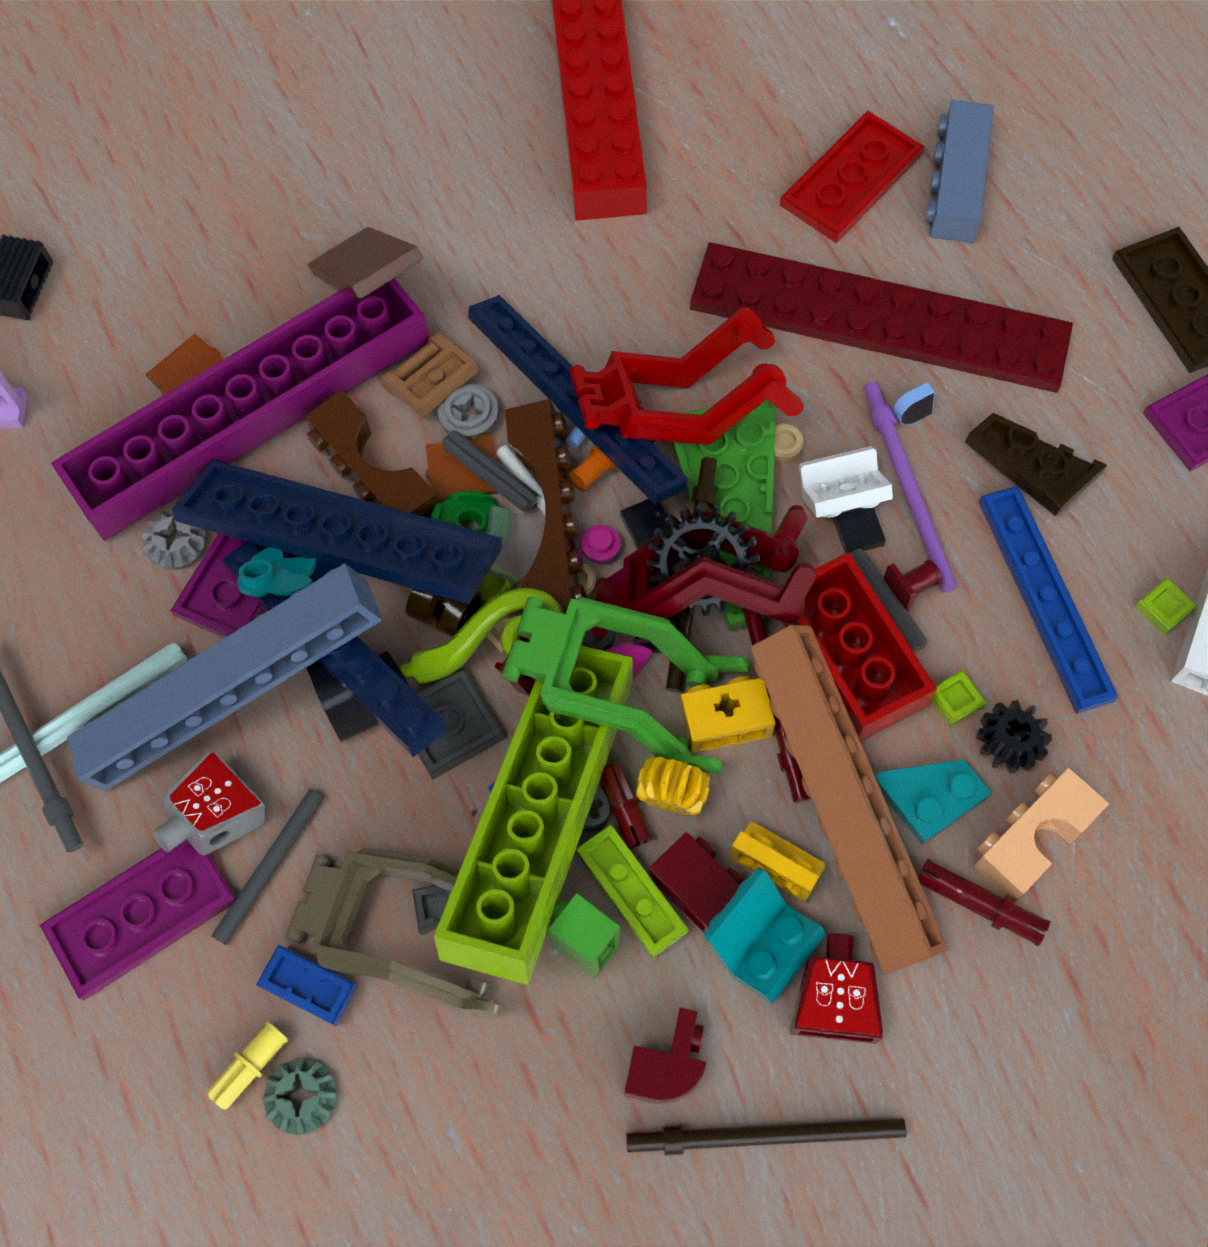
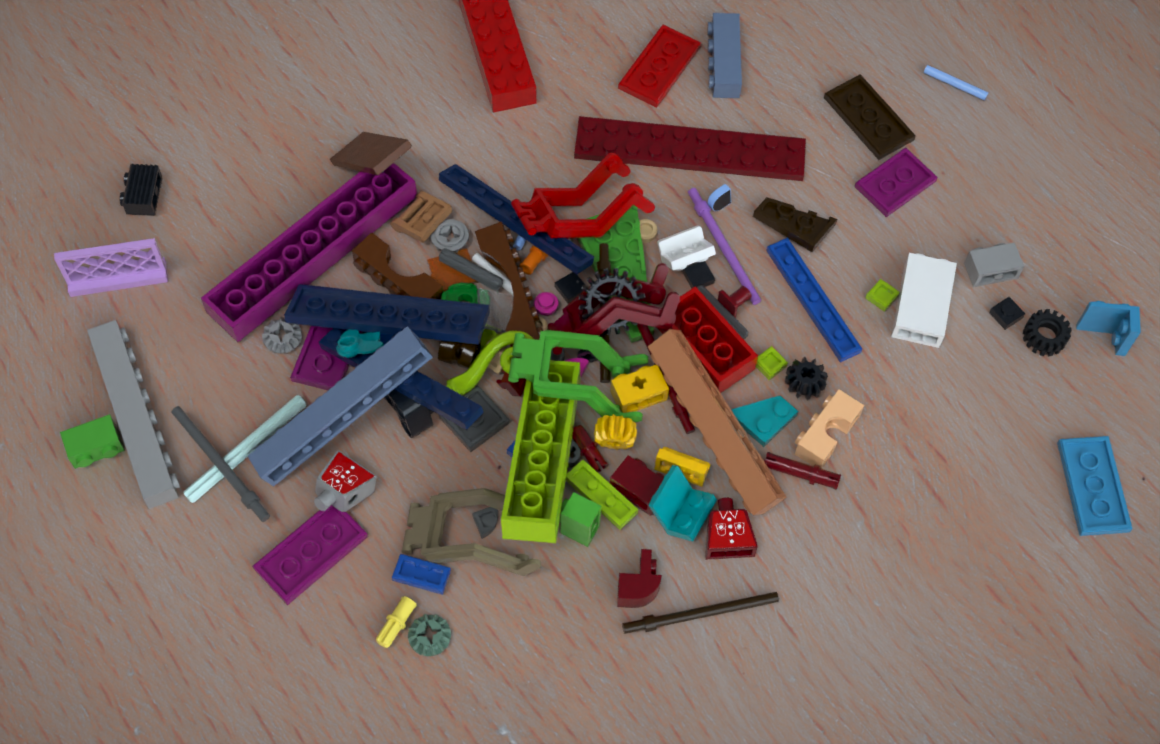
camera: 15 degrees left, 5 degrees down
clear orange piece [145,334,224,395] -> none
dark grey bar [211,789,324,945] -> none

